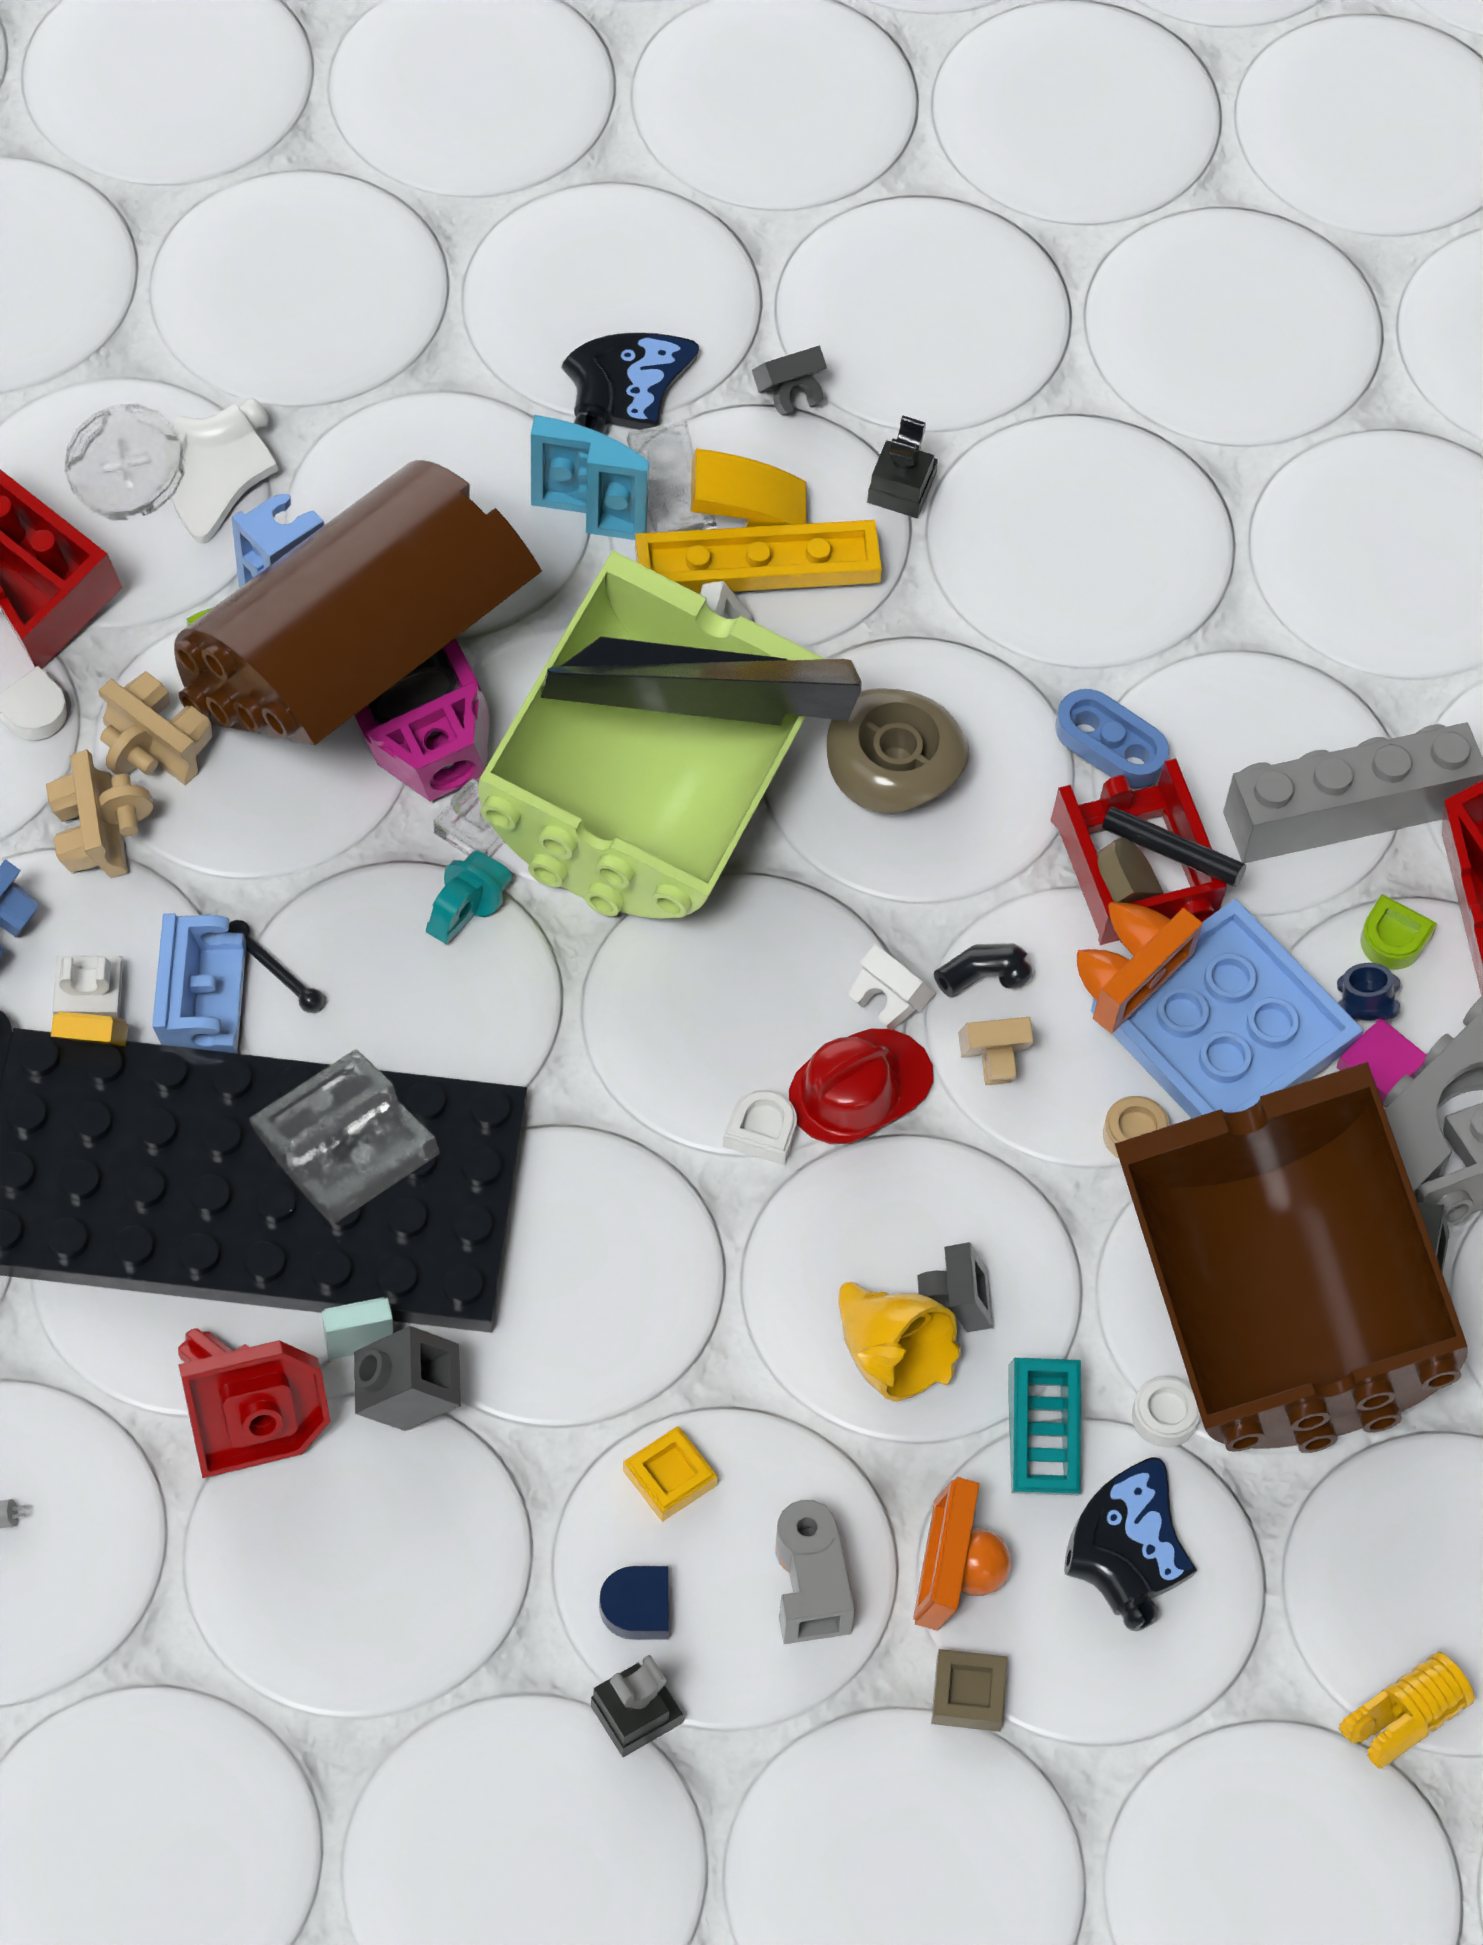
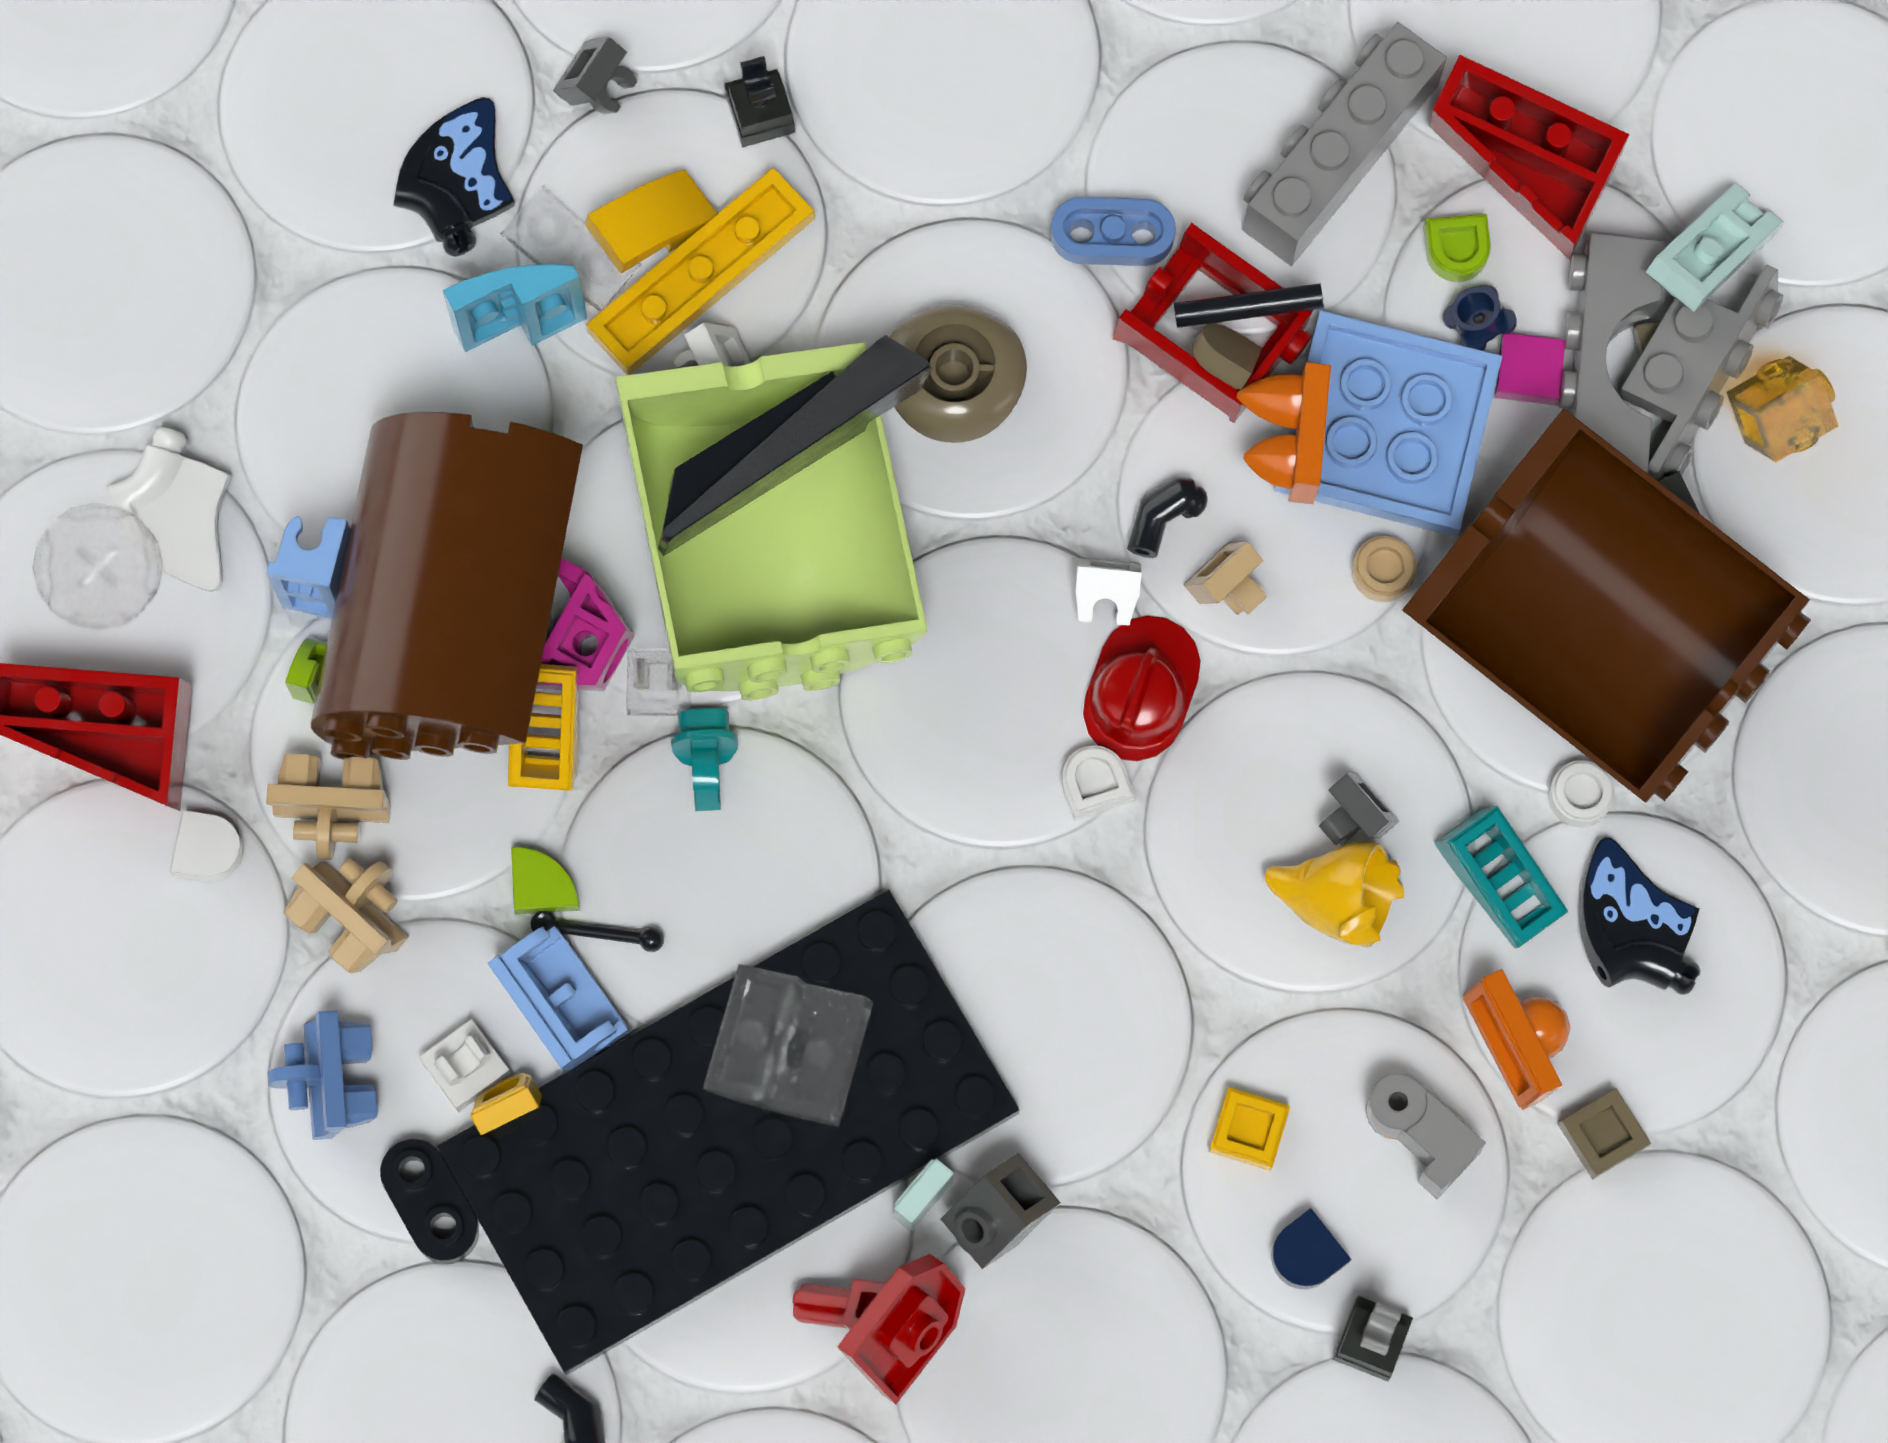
camera: 35 degrees left, 15 degrees up
none -> yellow slope [508,664,578,791]
none -> lime tile [511,847,580,914]

